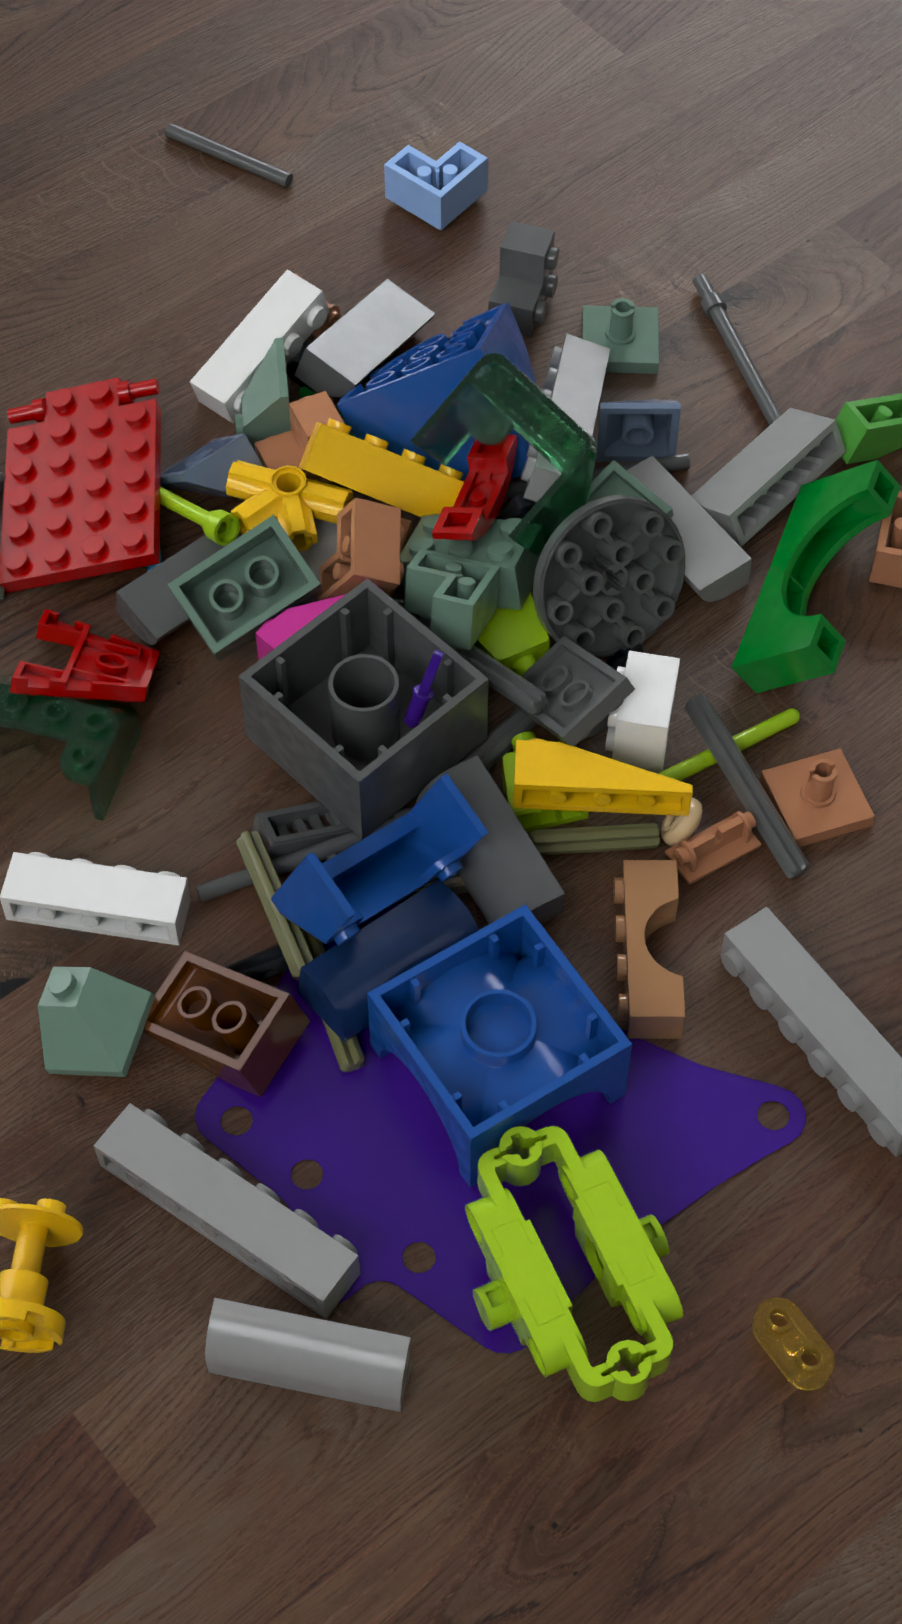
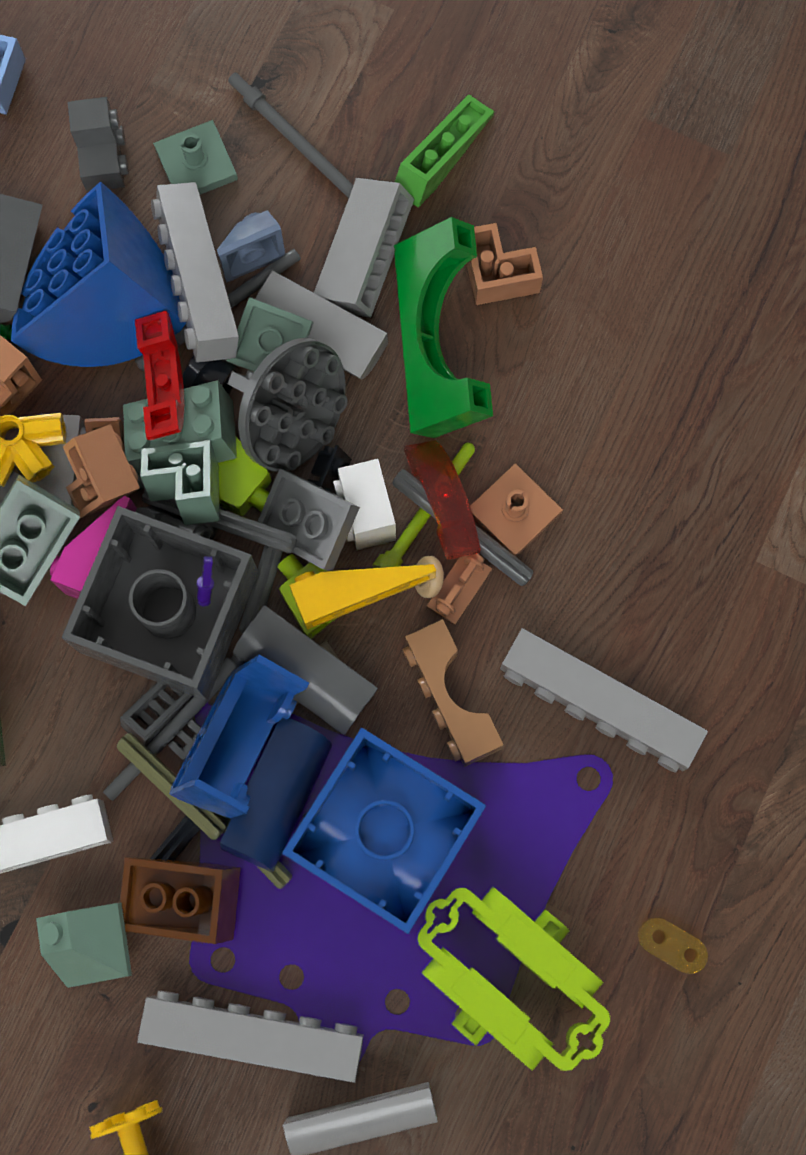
camera: 25 degrees left, 20 degrees up
yellow brick [298,418,464,517] -> none
clear green windscreen [411,353,597,557] -> none
olive axle [530,823,660,856] -> none
none -> clear red slope [404,440,481,560]

